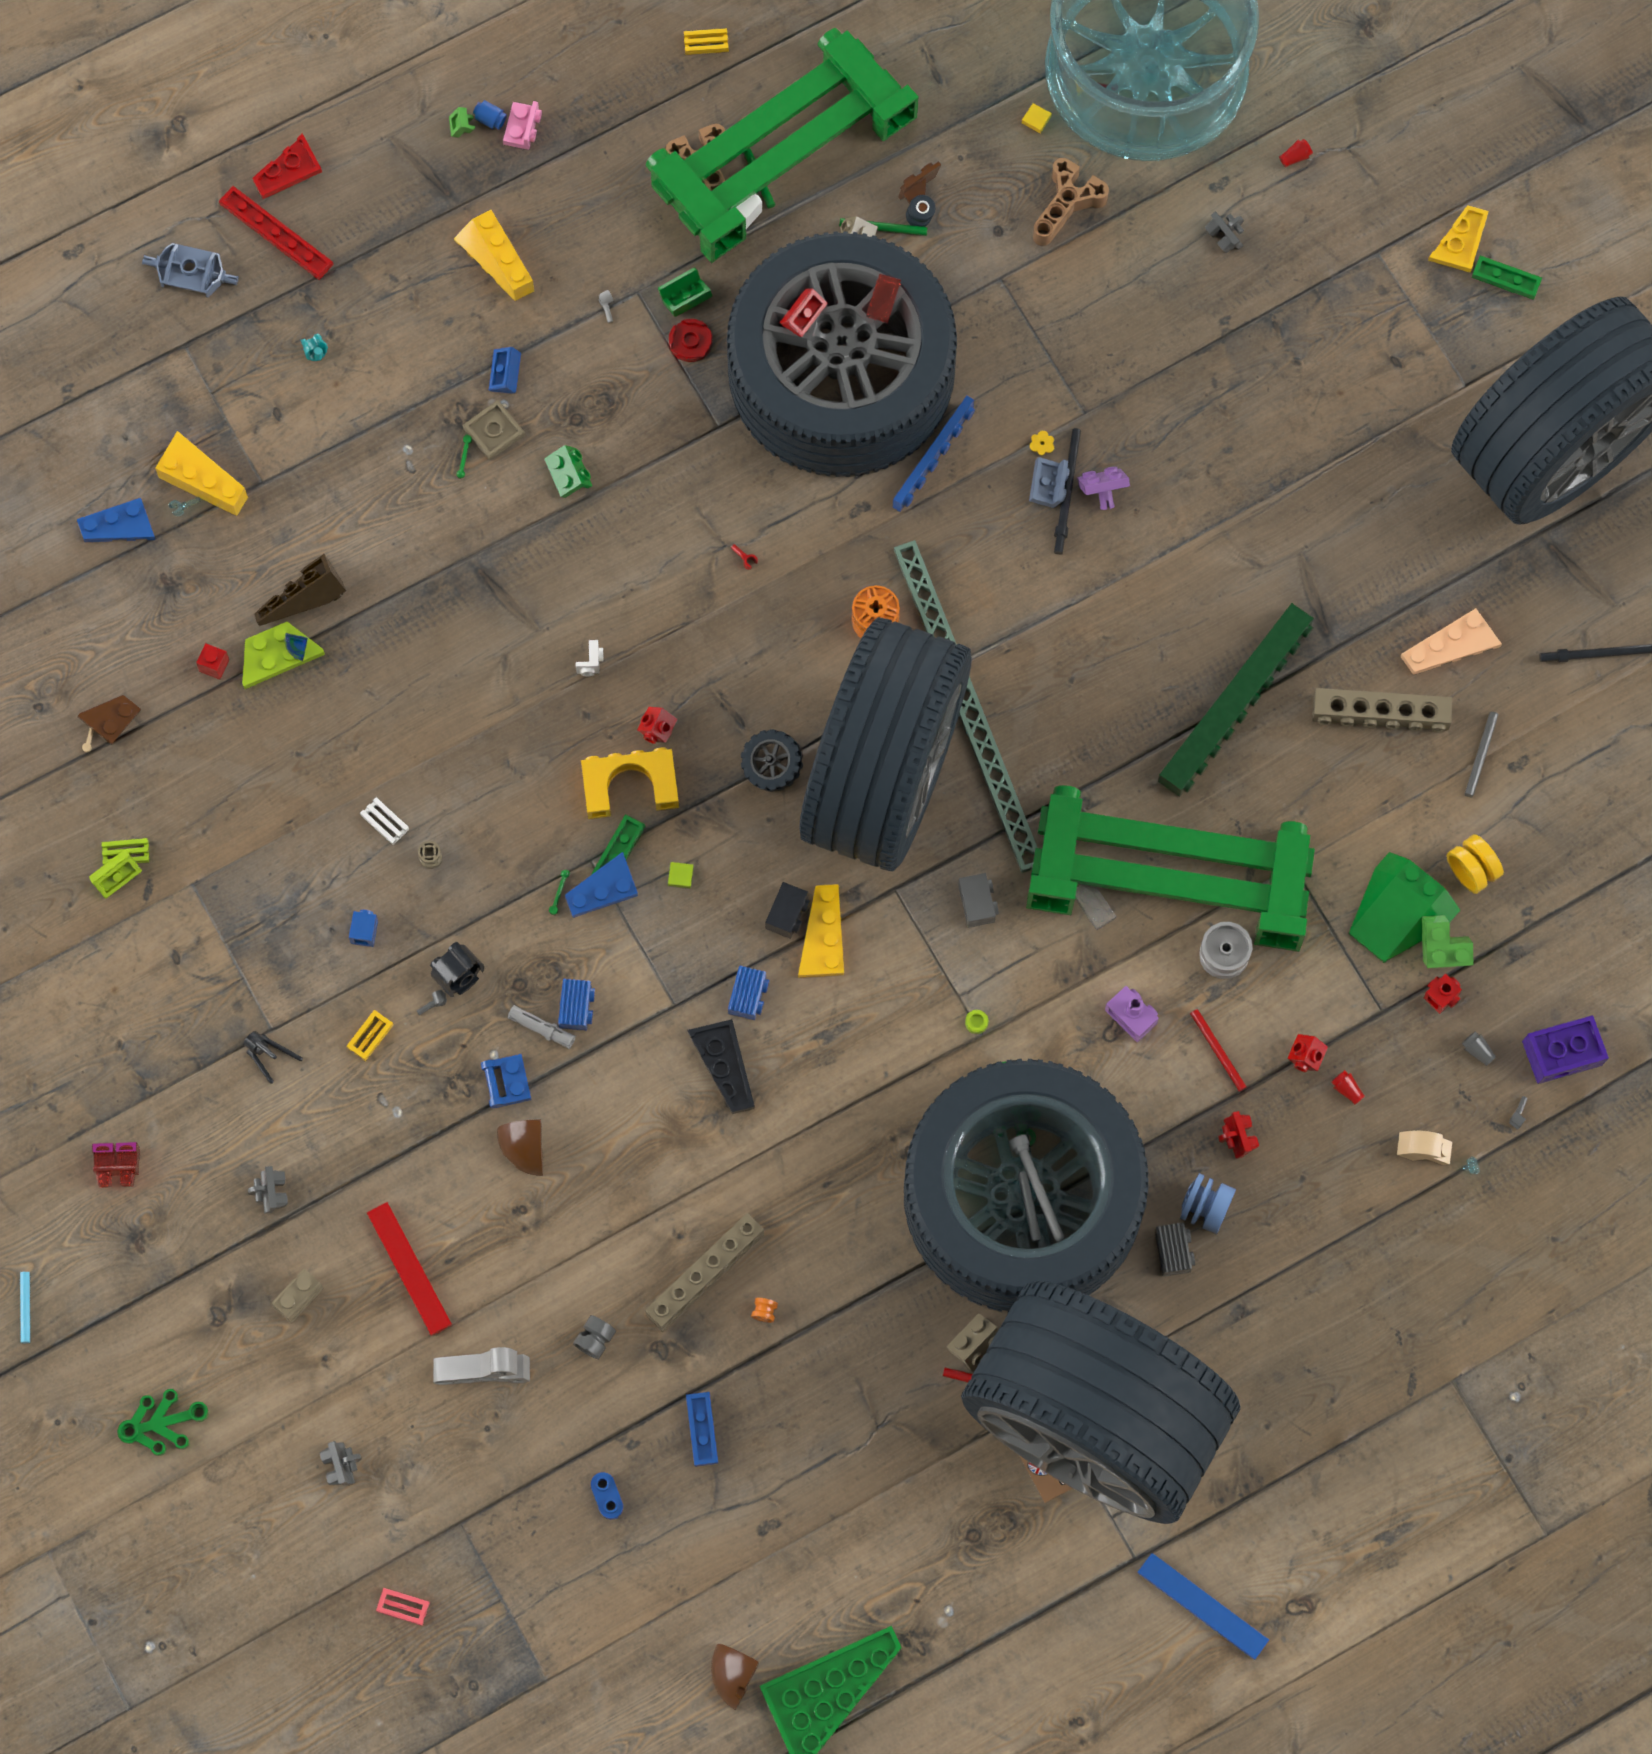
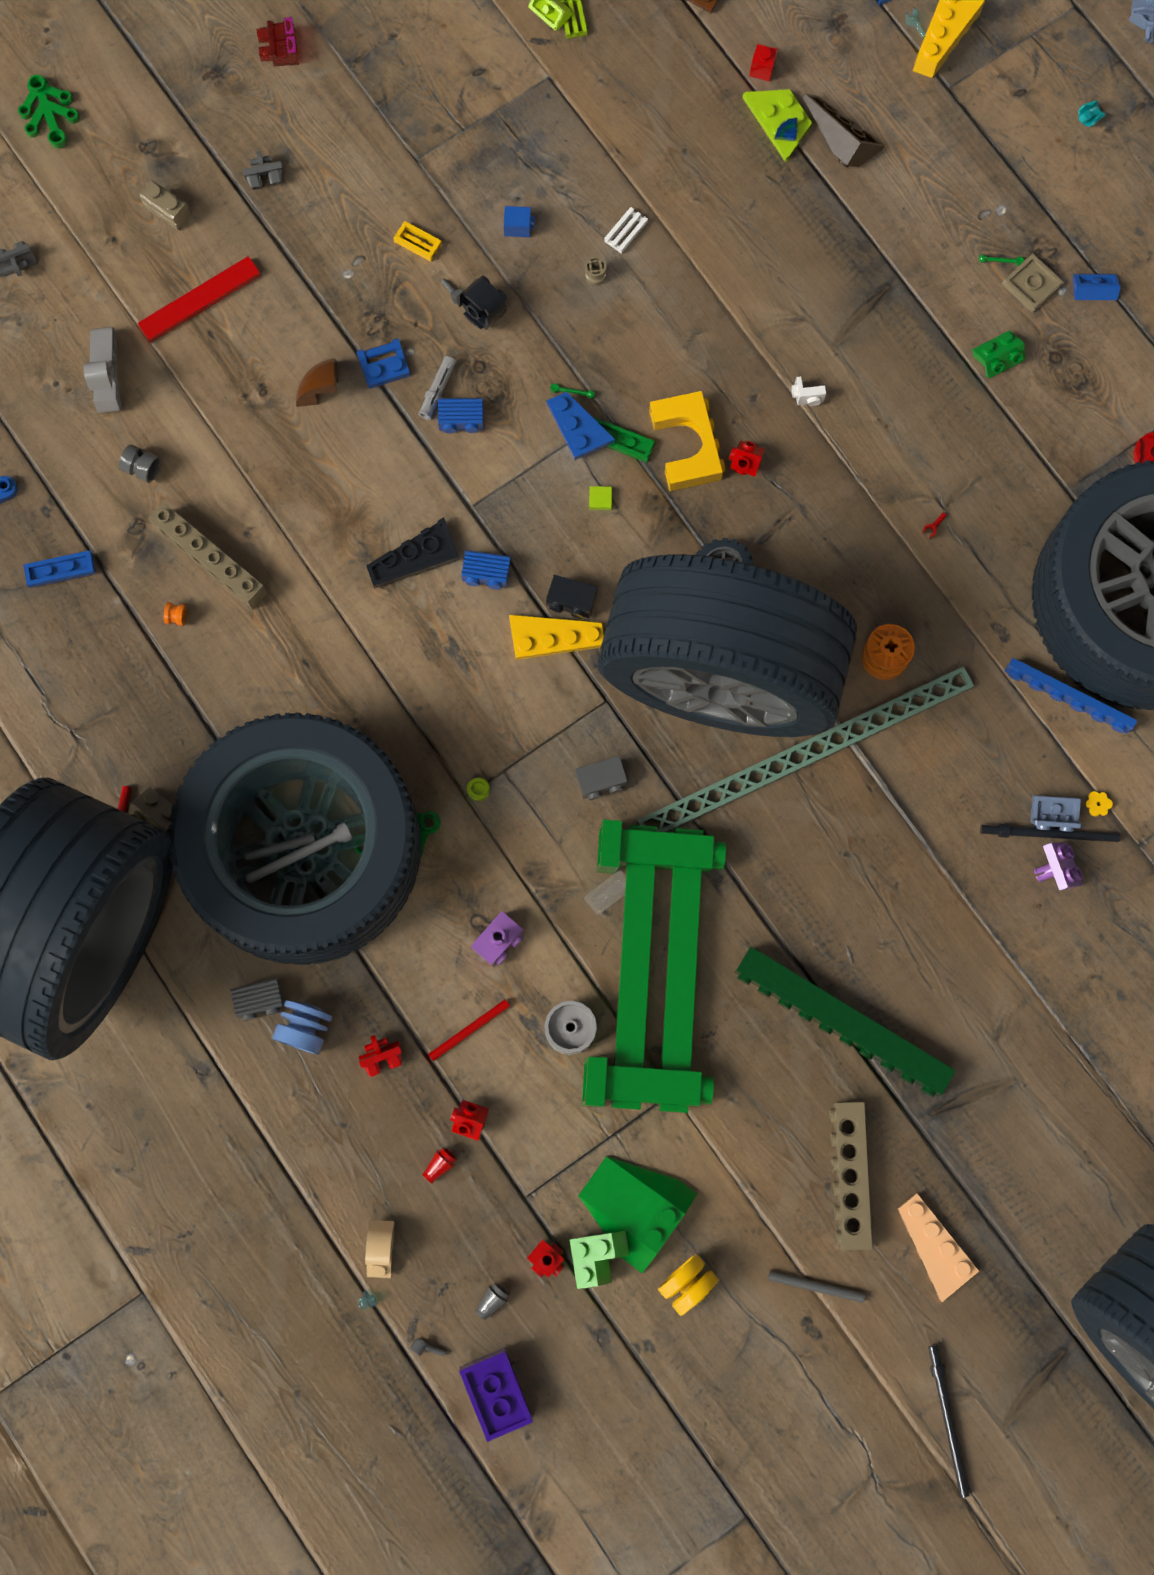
camera: 85 degrees right, 5 degrees up
black plant [243,1031,303,1084] -> none

